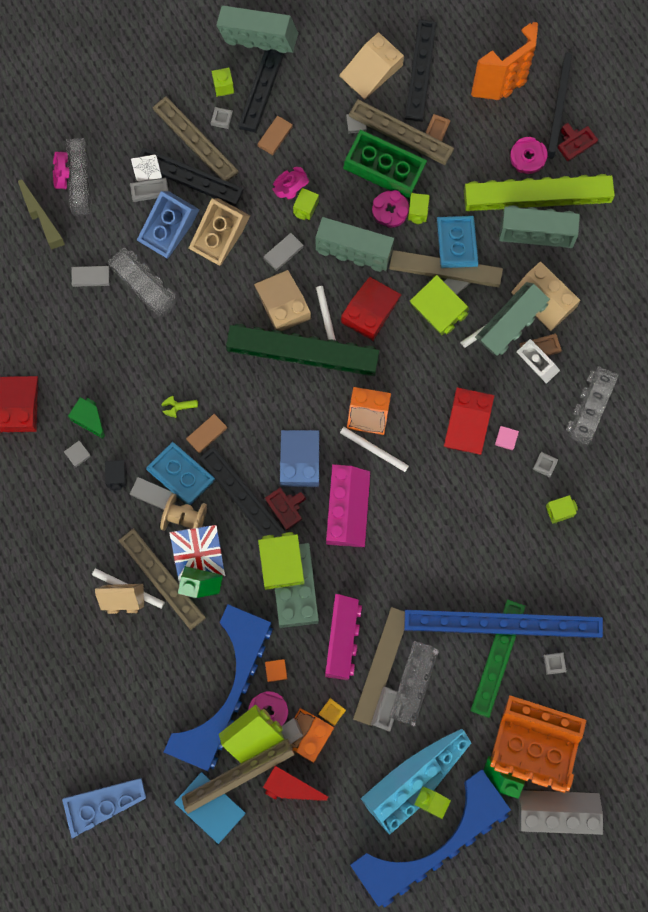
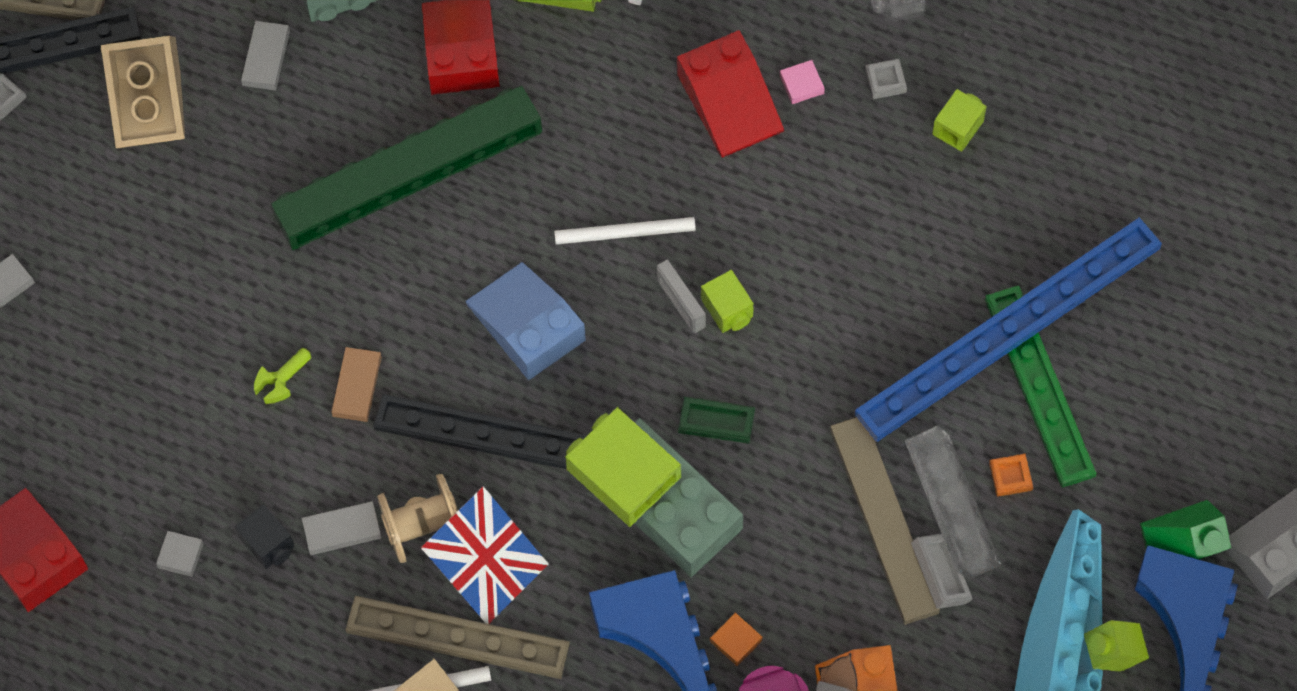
camera: 35 degrees left, 10 degrees down
green slope [68,397,105,439] -> none
clear brick [107,247,176,318] -> none
medium blue slope [137,191,200,258] -> none
dark azure tile [146,442,215,505] -> none
green slope [178,566,223,598] -> none
tan slope [254,270,311,331] -> none
dark red hinge [265,487,306,530] -> none
white bar [316,286,336,340] -> none
yellow tile [318,698,346,726] -> none
dark pink slope [325,594,362,680] -> none
dark pink slope [326,464,370,547] -> none
slope [347,387,391,435] -> none
orange slope [490,695,586,793] -> none
light grey tile [543,652,567,675] -> none
none -> light grey tile [656,259,706,333]
none -> dark green tile [678,396,755,444]
none -> lime brick [701,270,754,333]
none -> orange tile [989,454,1033,497]

